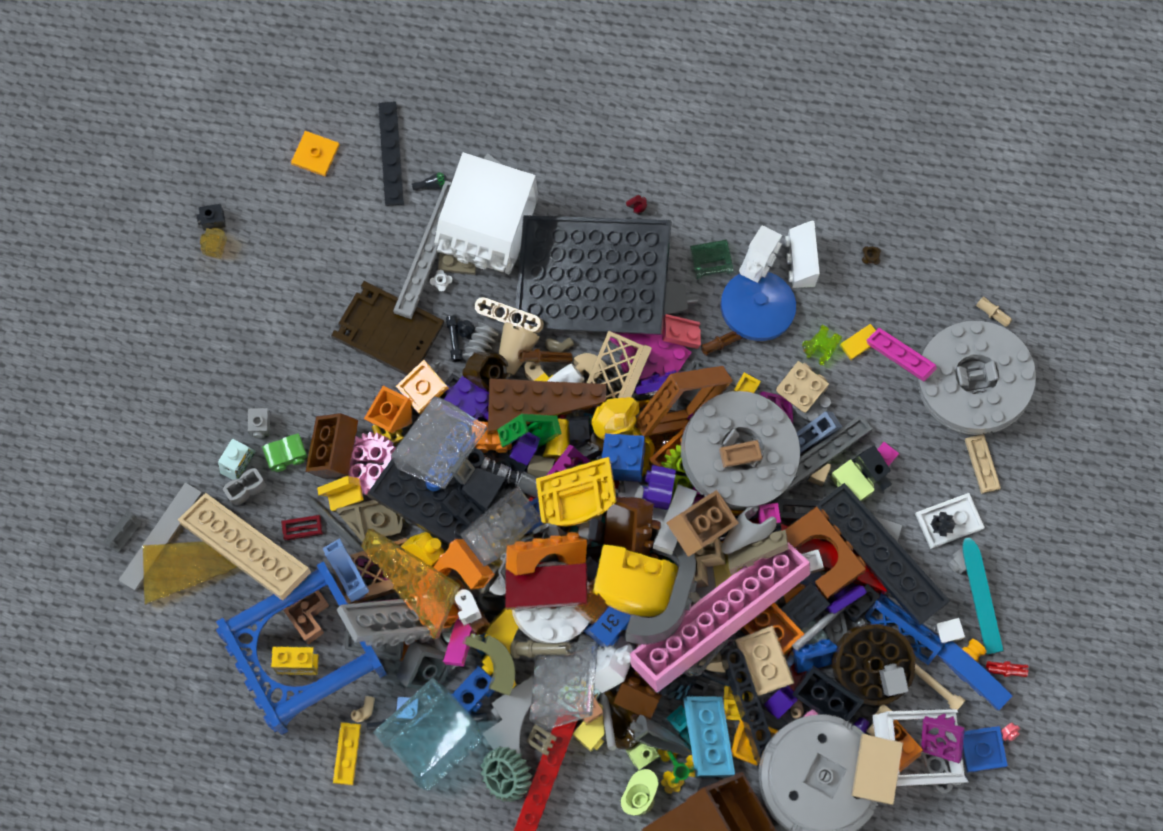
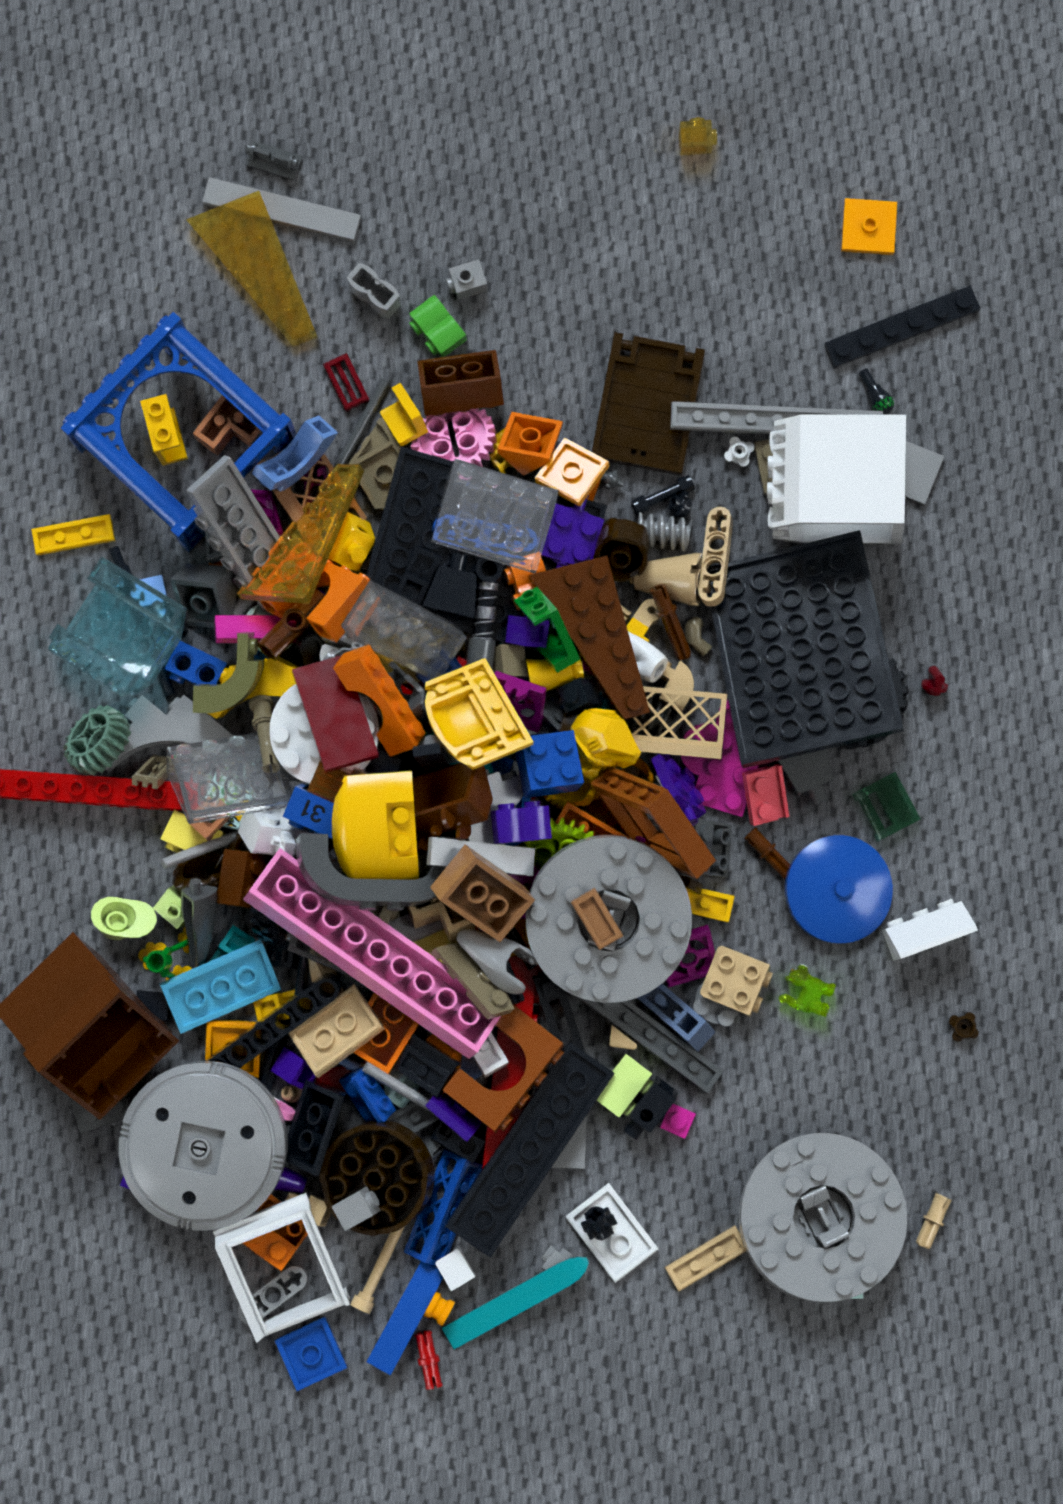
camera: 75 degrees right, 10 degrees up
tan plate [178,493,311,601] -> none
black brick [196,204,226,231] -> none
light aqua torso [218,439,256,480] -> none
tan arm [351,696,375,722] -> none
dark grey tile [450,456,475,484] -> none
white leg [455,590,482,626] -> none
white hinge [739,225,782,283] -> none
dark pink plate [758,503,781,524] -> none
yellow tile [840,324,876,360] -> none
tan tile [851,734,903,805] -> none
dark pink plate [866,328,937,382] -> none
magenta piece [921,714,964,763] -> none
coral plate [1001,723,1020,741] -> none

